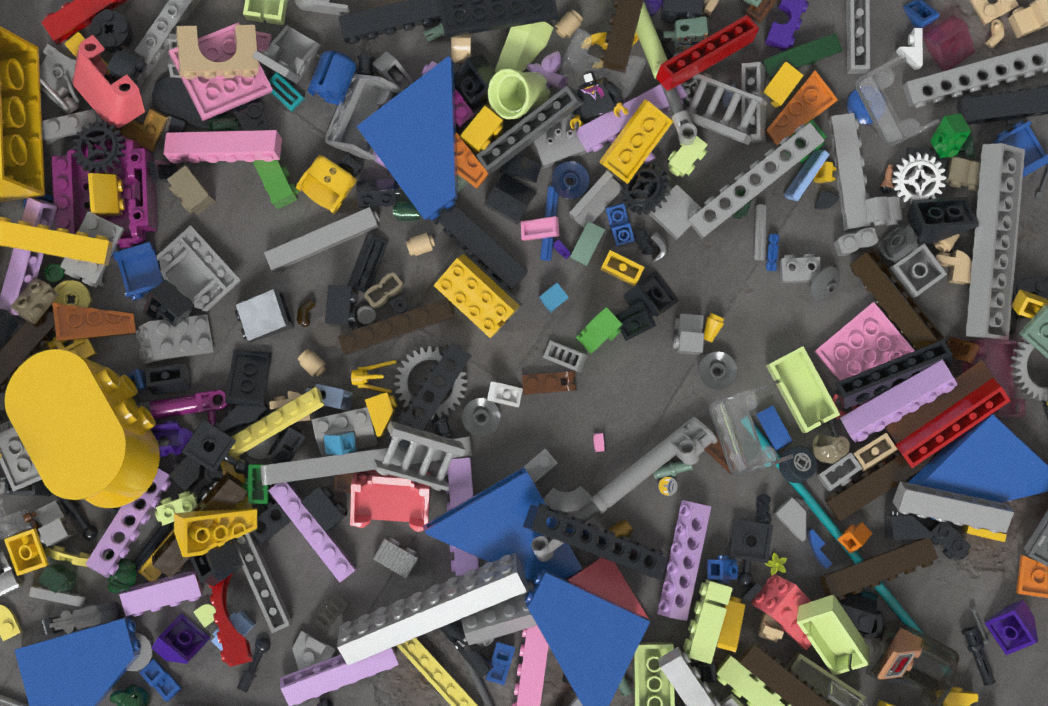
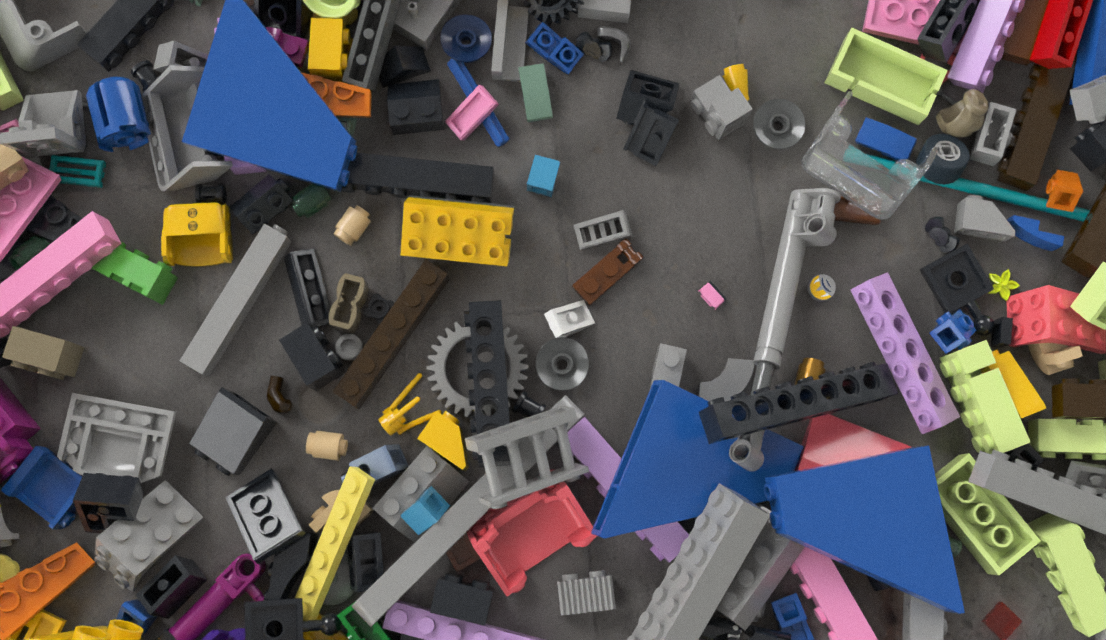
camera: 40 degrees left, 5 degrees down
dark purple tile [553,240,571,259] -> none
bright green wedge [576,307,622,354] -> none
yellow brick [601,250,644,286] -> none
sand green pin [654,461,693,480] -> none
tan brick [853,433,897,472] -> none

